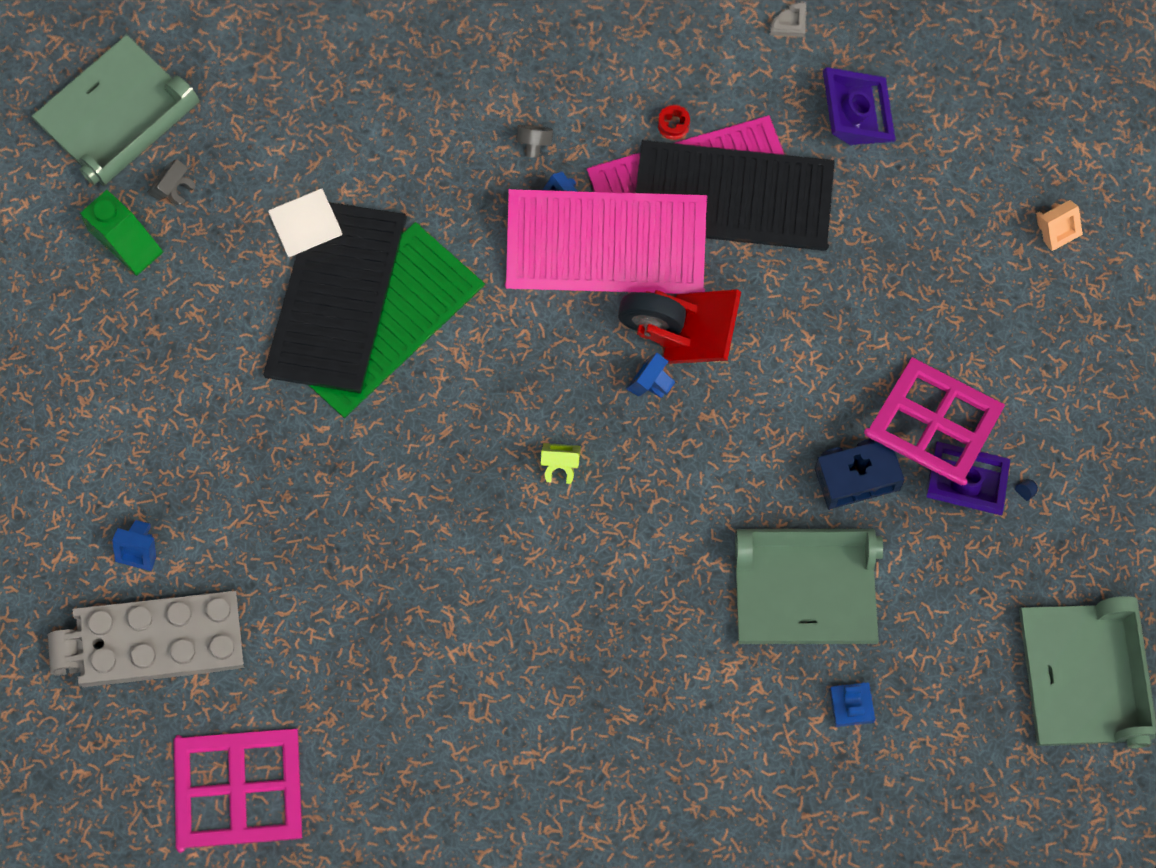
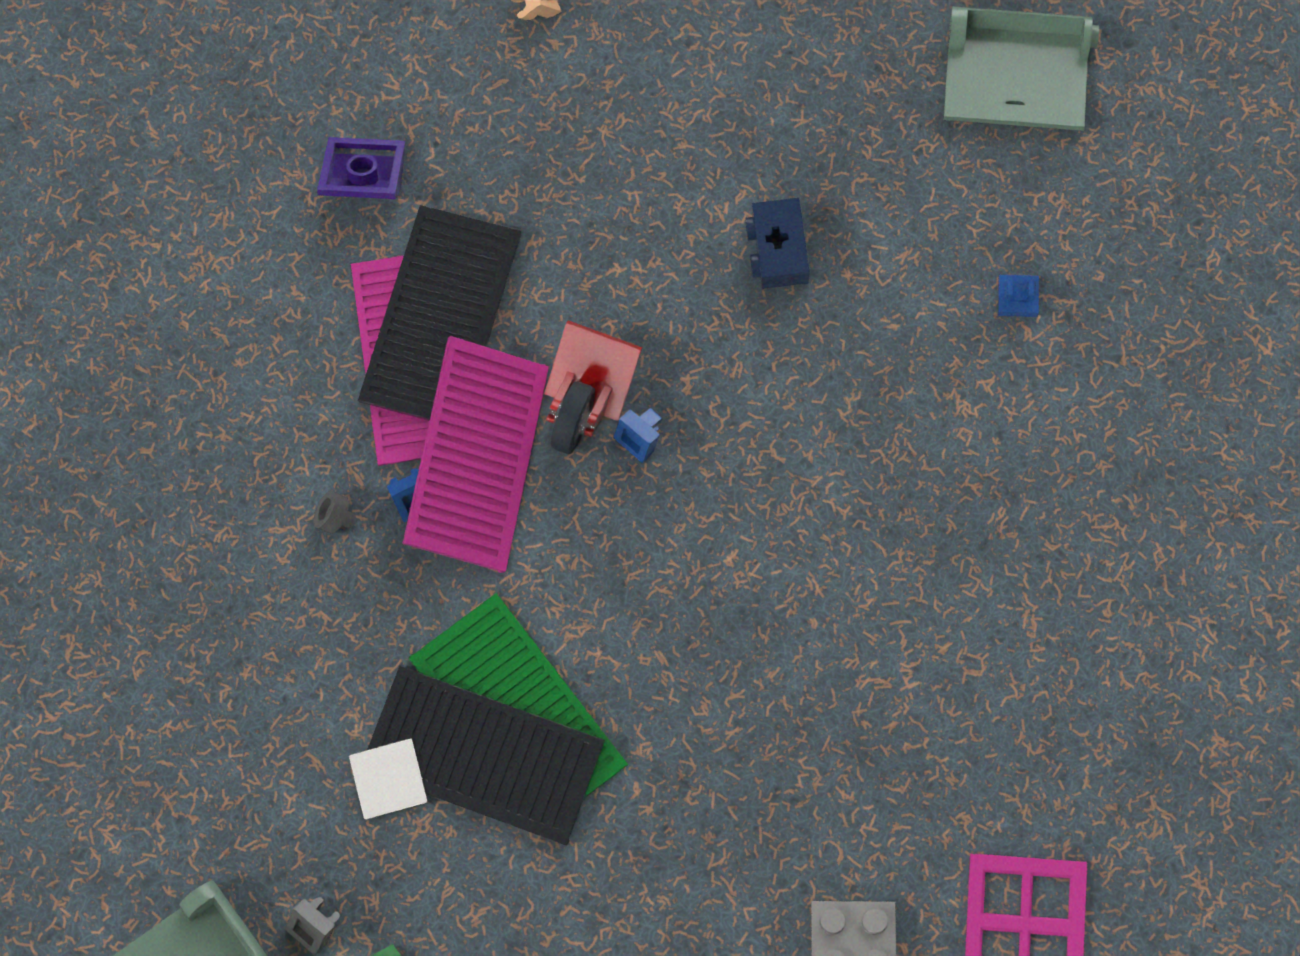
camera: 75 degrees left, 5 degrees up
tile [540,443,581,484] -> none
red bush [658,105,690,140] -> none
sand green door [735,528,883,644] -> none
light grey tile [770,2,806,37] -> none
dark pink window [864,357,1005,486] -> none
dark purple slope [926,441,1010,516] -> none
dark blue piece [1015,479,1038,501] -> none

